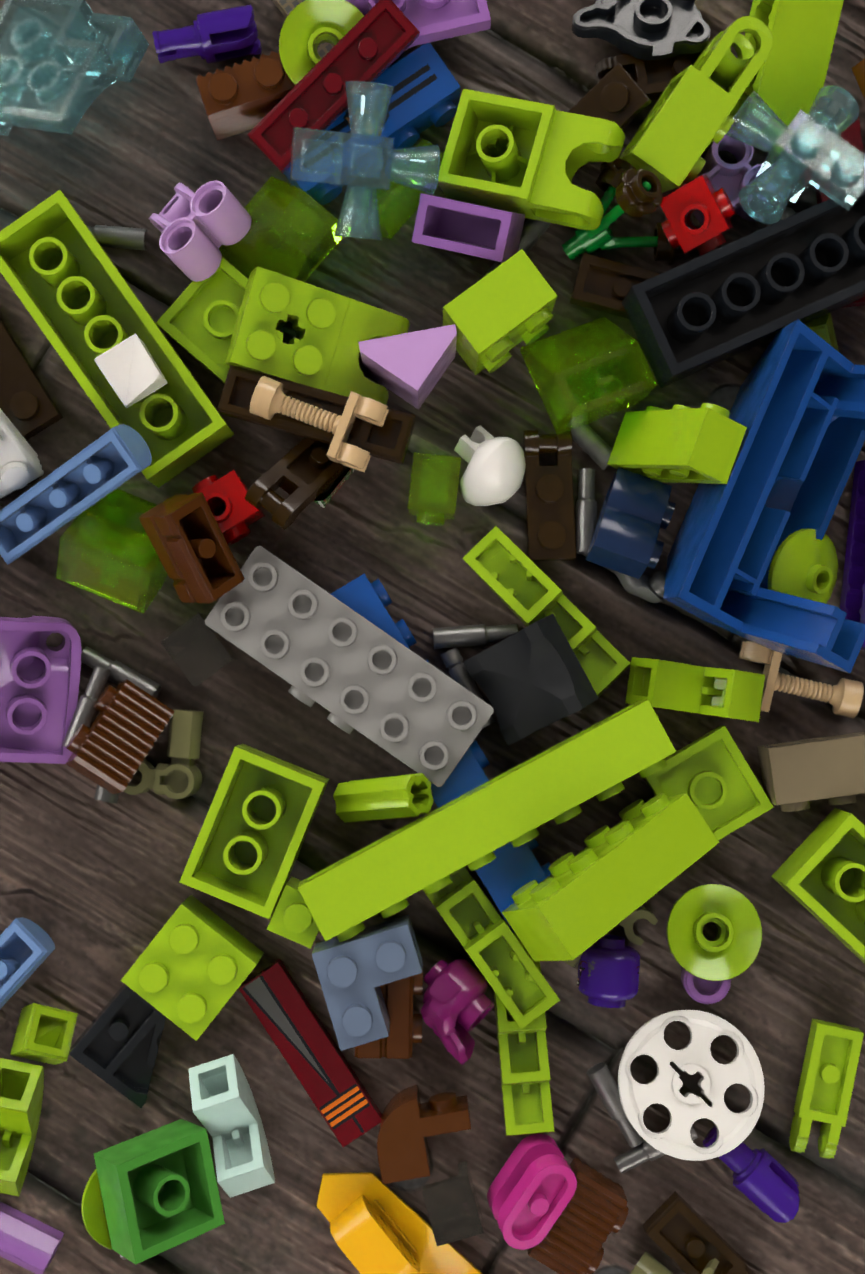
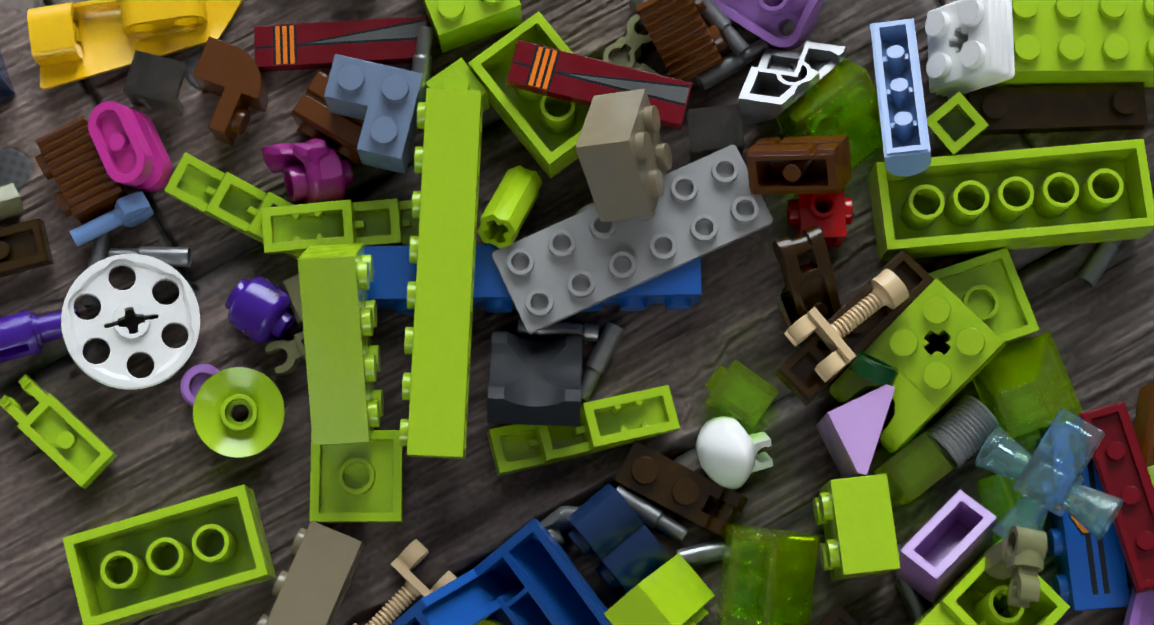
camera: 120 degrees right, 10 degrees down
white slope [94,333,168,408] -> none
lavender piece [148,180,252,282] -> none
lime brick [625,657,765,722] -> none
none -> medium blue bar [69,191,154,247]
none -> flat silver pin [411,26,434,102]
none -> dark red tile [507,40,692,130]
none -> dark tan brick [575,89,672,222]
none -> flat silver slope [738,41,846,123]
none -> dark green tile [849,352,899,386]
none -> clear neon green brick [875,432,954,506]
none -> light grey piece [924,395,1000,468]
none -> lime brick [927,91,989,156]
none -> olive bar [985,526,1047,608]

